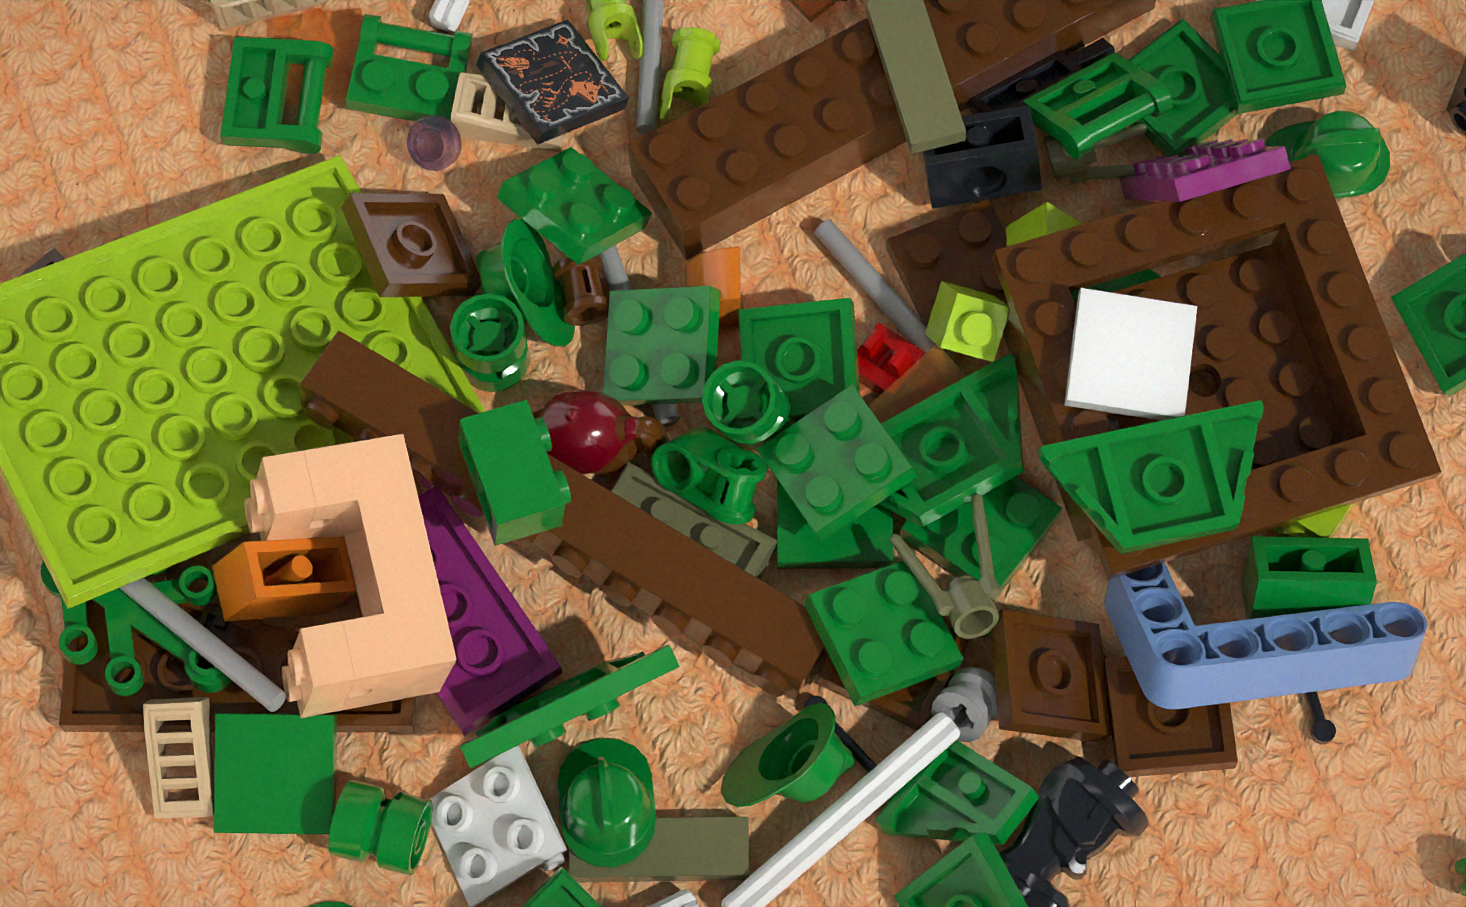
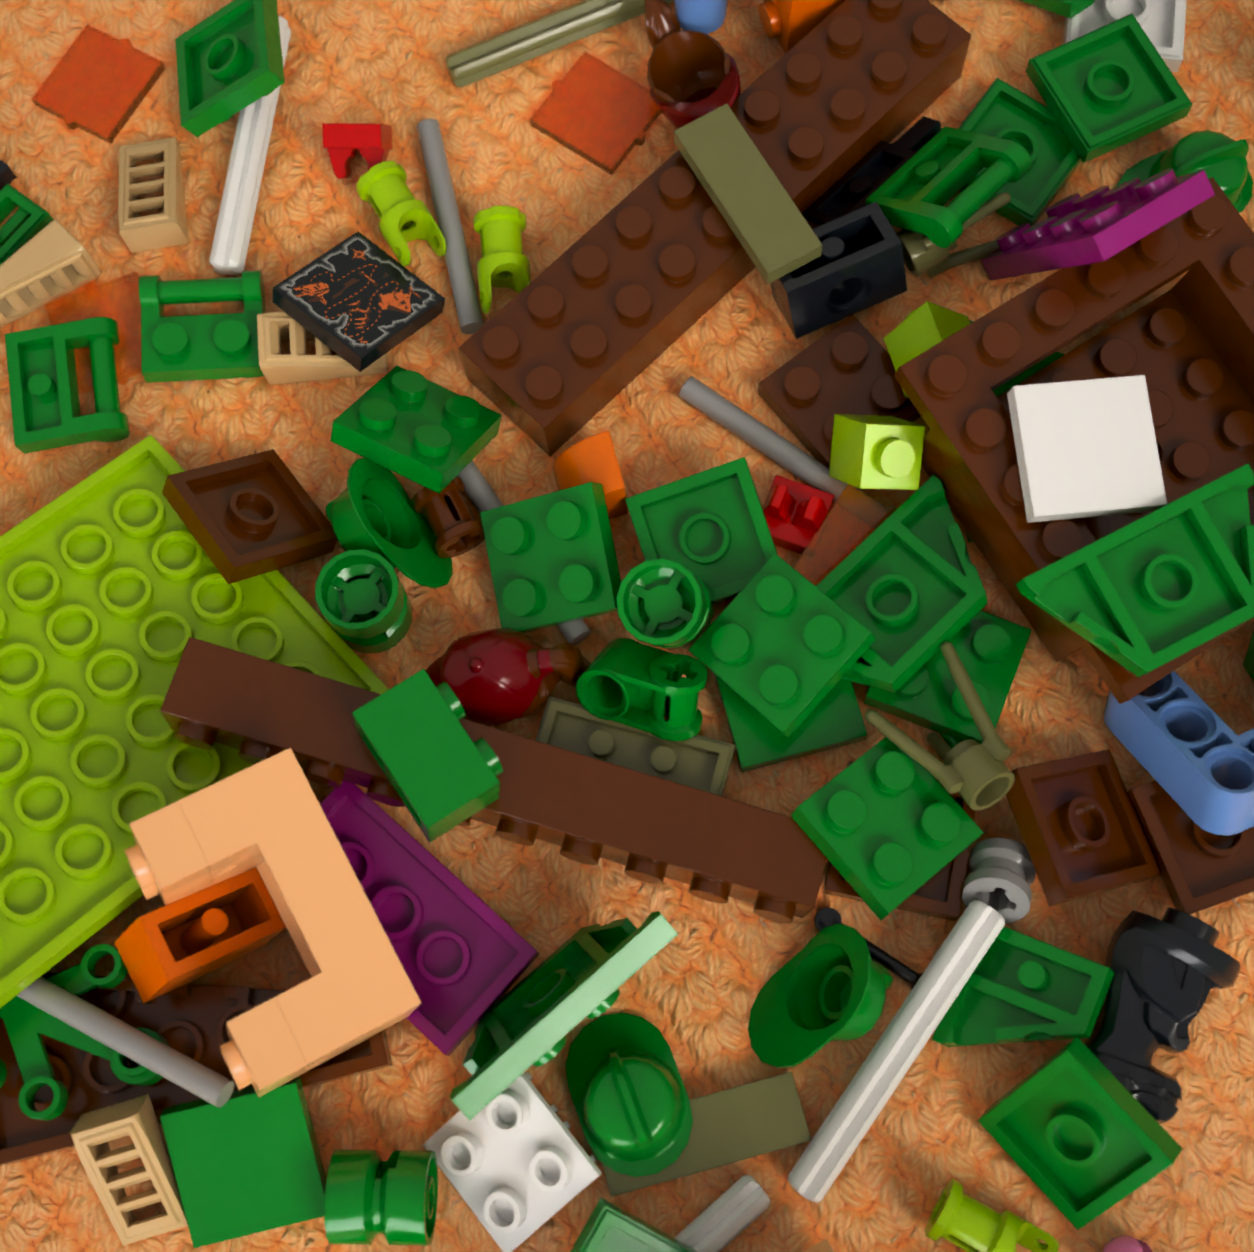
camera: 10 degrees left, 5 degrees up
plate [407,115,462,171] -> none

